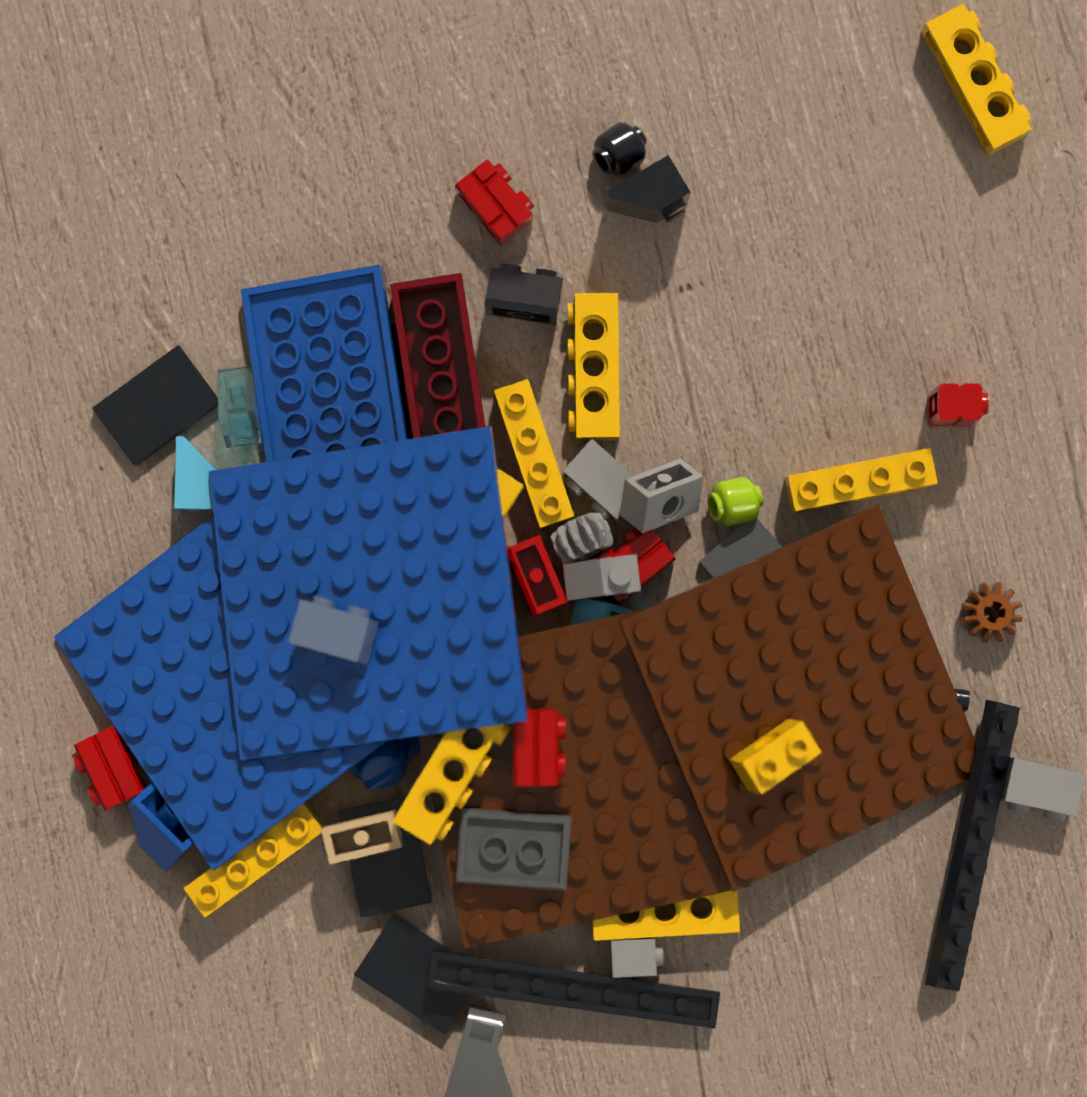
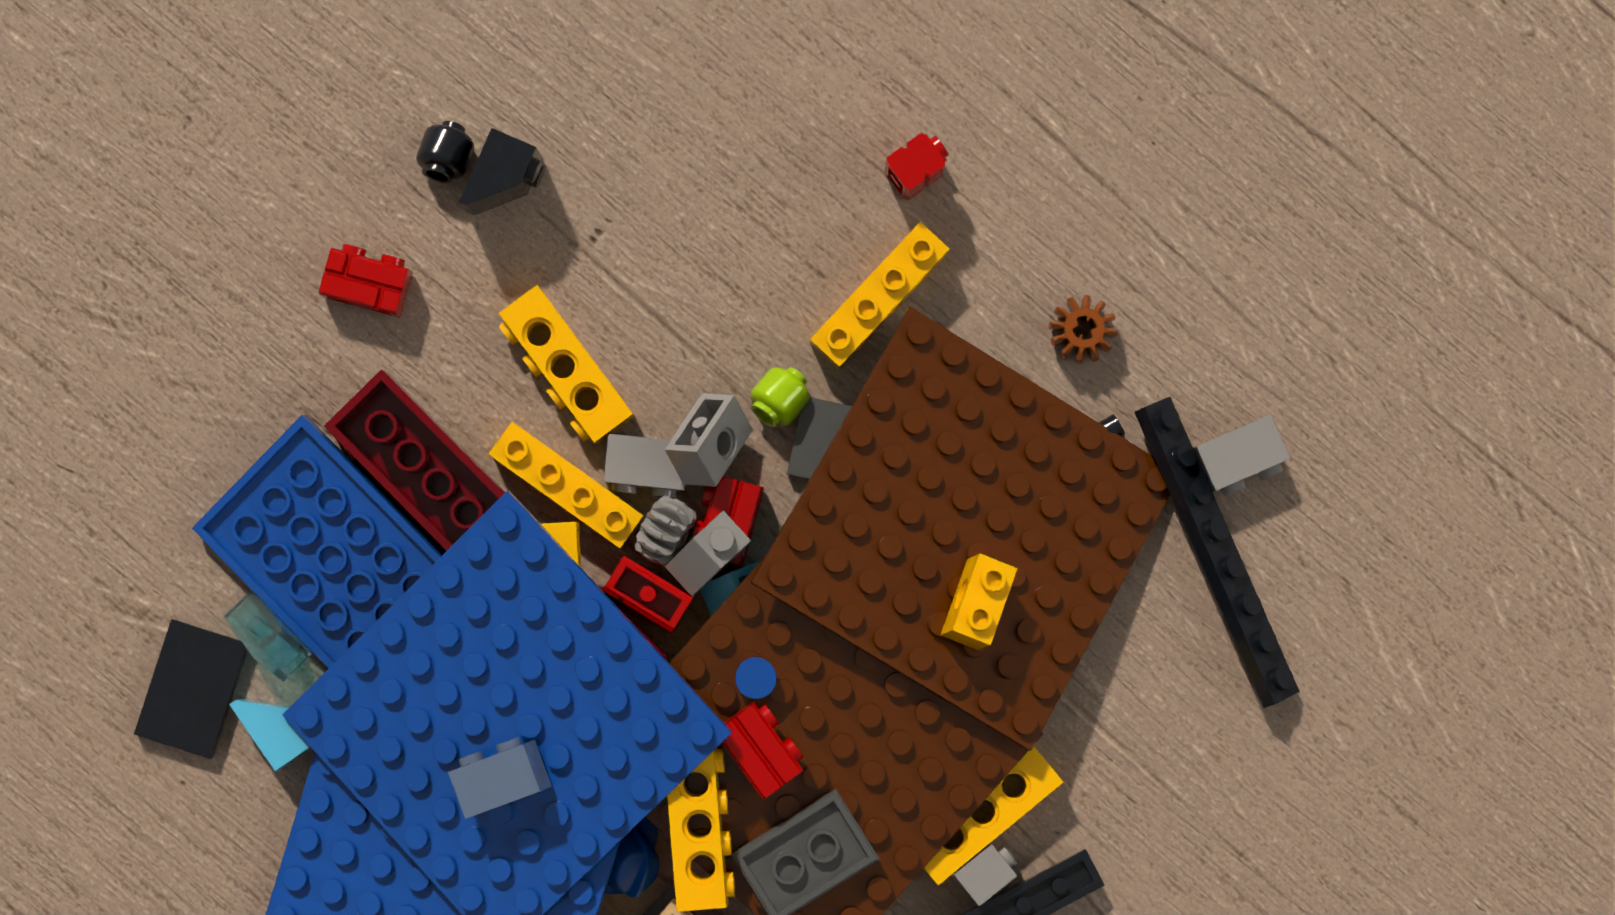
camera: 35 degrees left, 0 degrees up
black slope [484,263,563,326] -> none
none -> blue tile [735,657,776,699]

